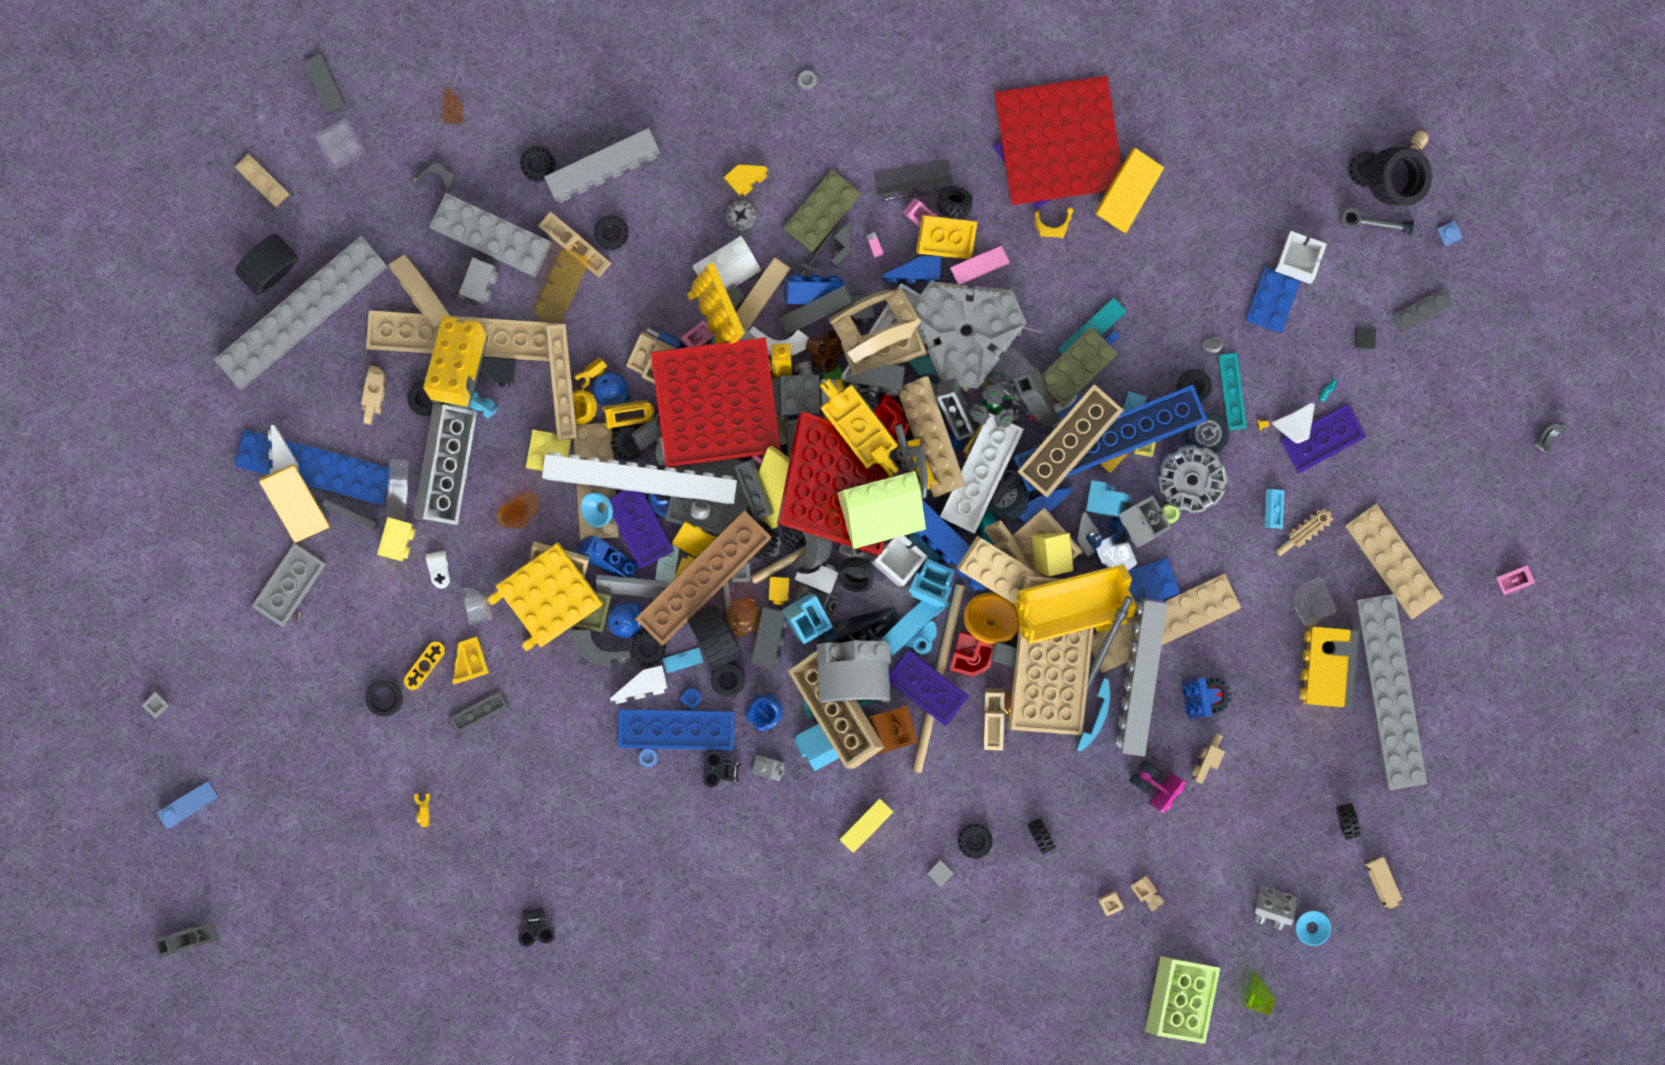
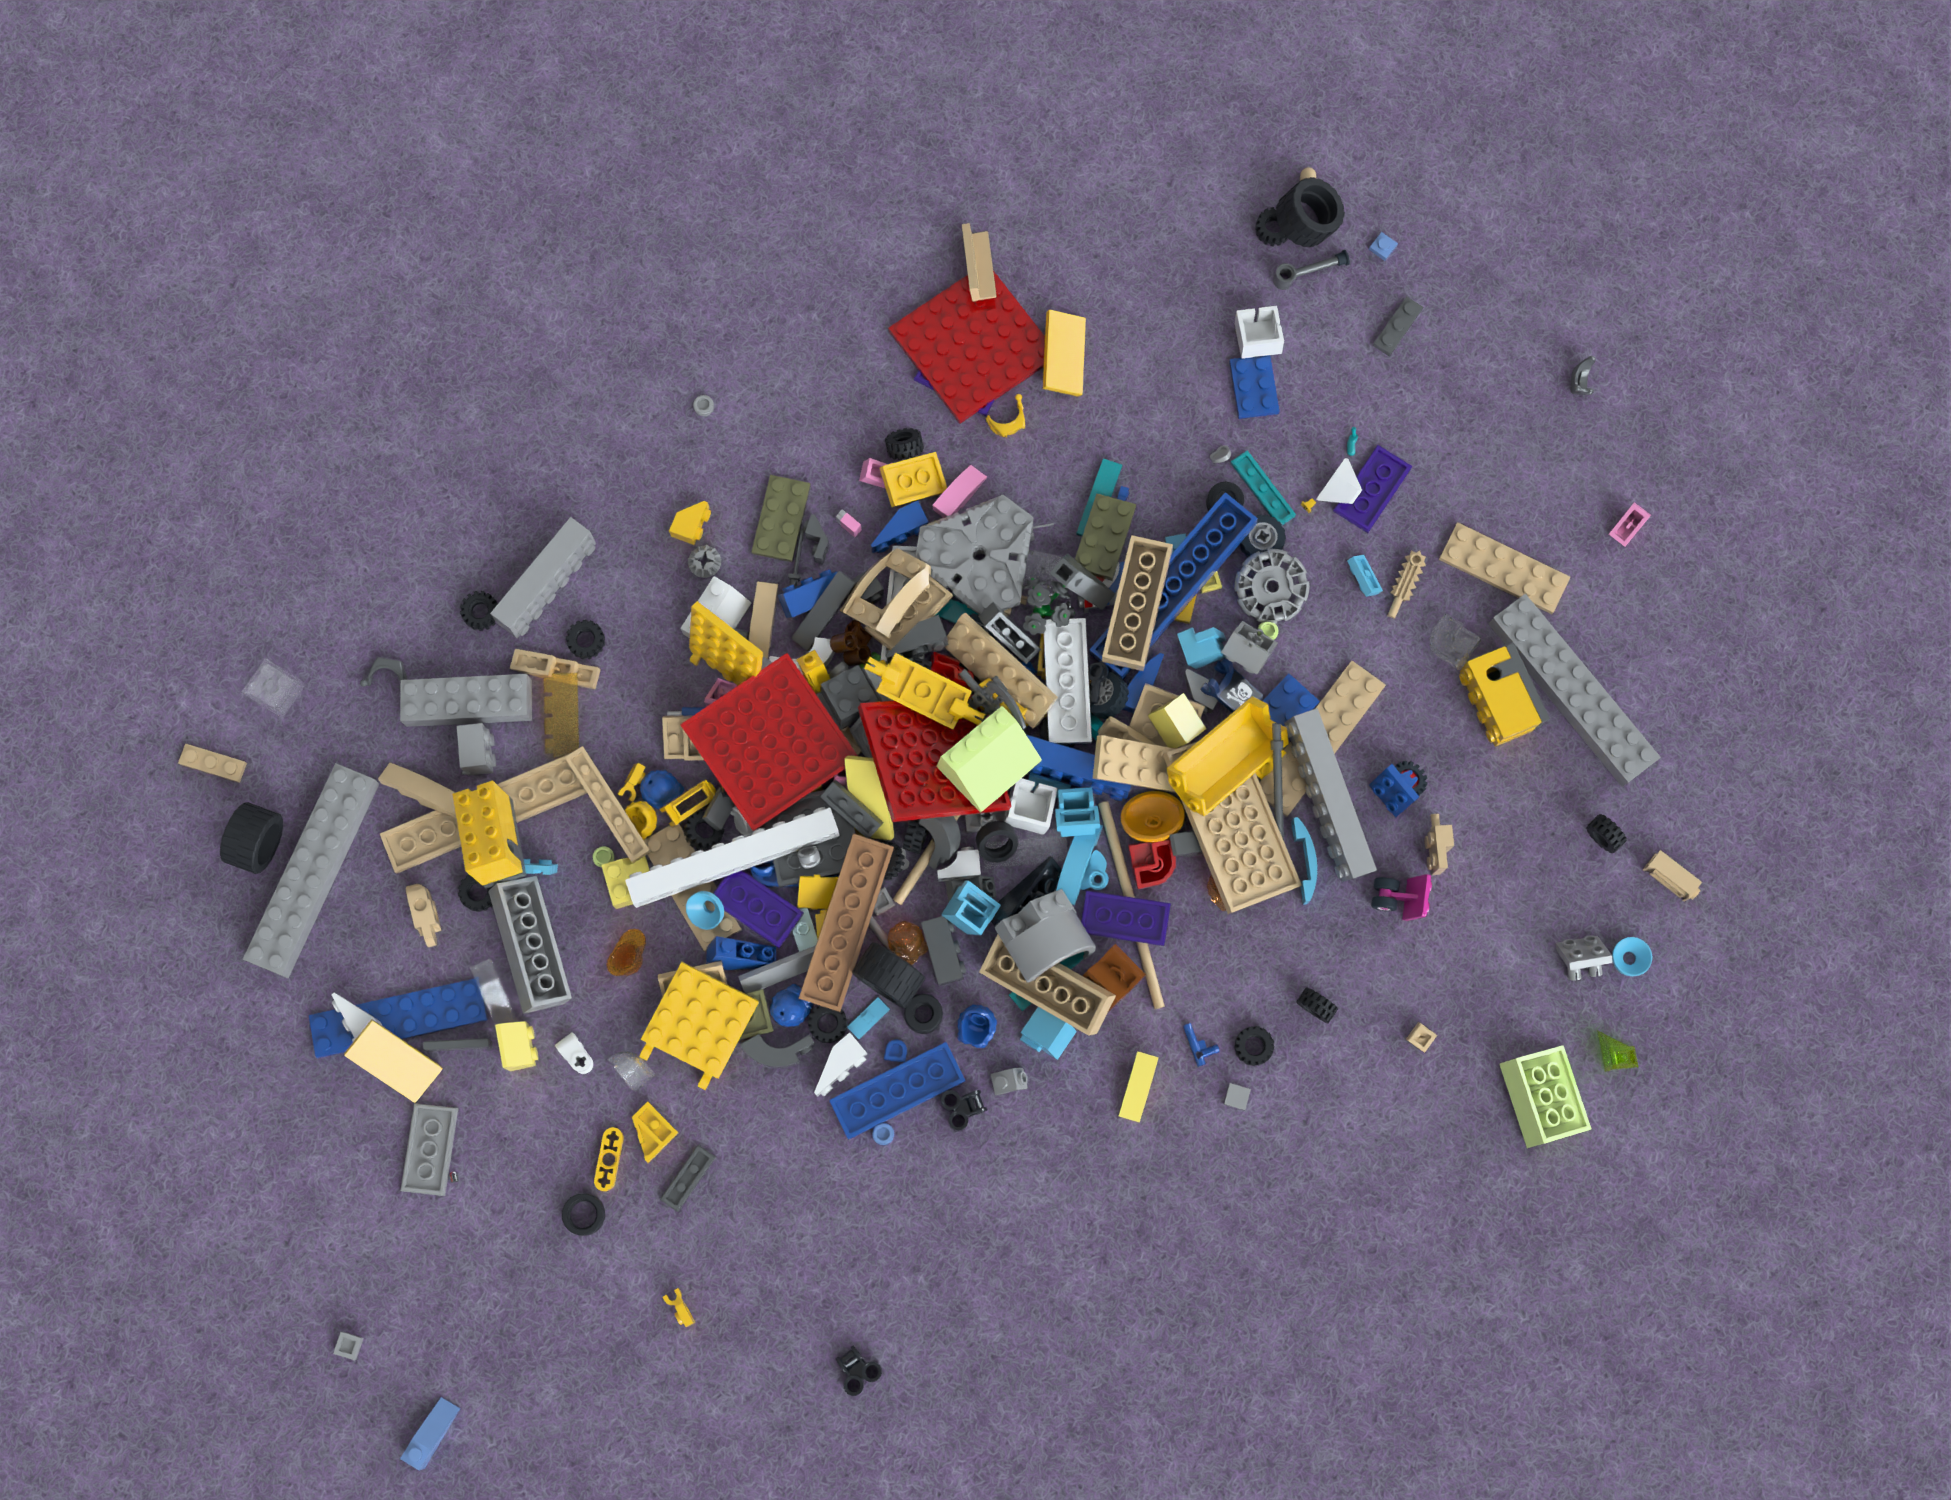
camera: 25 degrees left, 10 degrees down
dark grey tile [304,54,345,114] -> none
clear orange tile [443,87,464,124] -> none
black slope [481,358,517,387] -> none
yellow brick [769,577,789,605] -> none
clear smoke windscreen [874,160,953,202] -> none
tan slope [984,688,1005,750] -> none
tan plate [1130,876,1164,911] -> none
pearl dark grey tile [1355,328,1376,349] -> none
none -> yellowish green plate [593,846,614,868]
none -> tan panel [962,223,996,301]
none -> blue hose [1183,1023,1220,1067]

